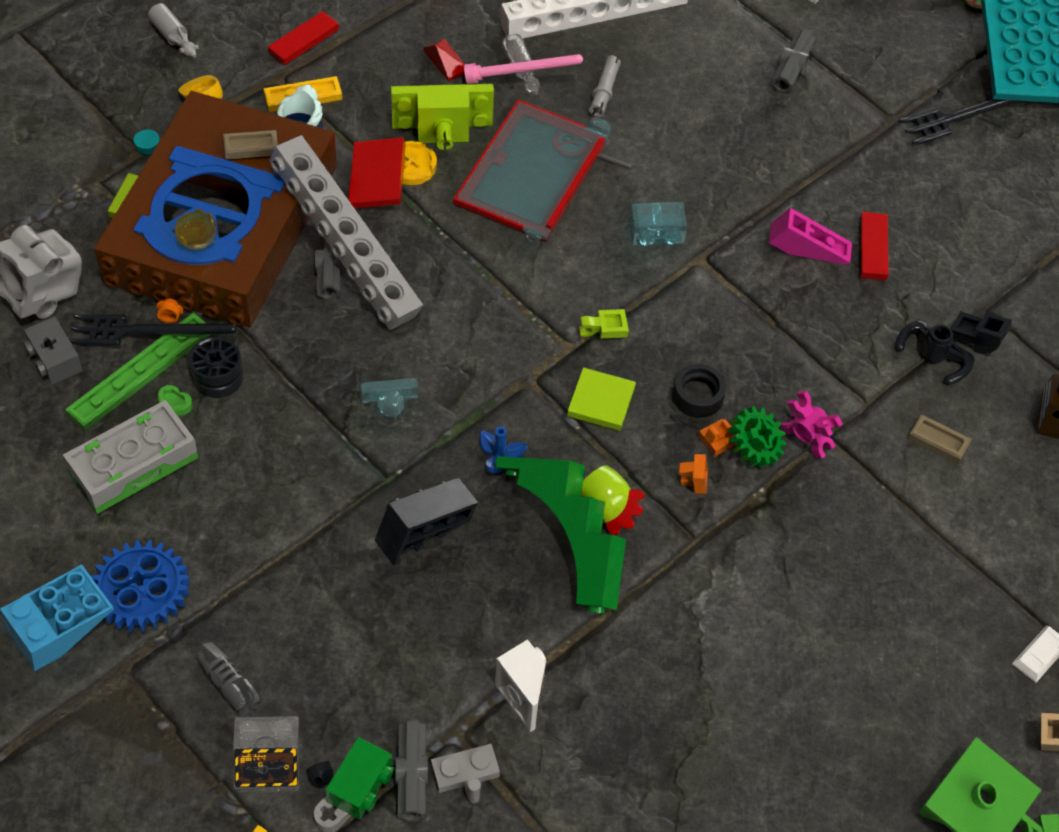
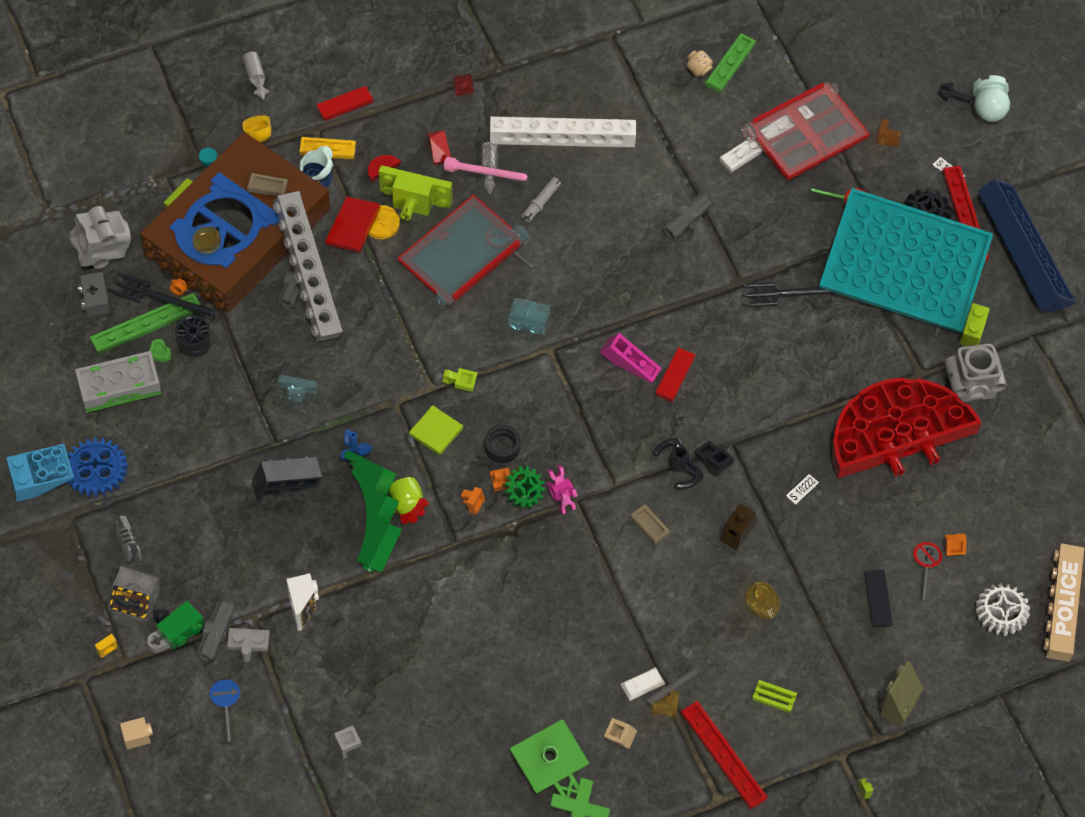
camera: 20 degrees right, 5 degrees up
none -> red tile [368,155,401,182]

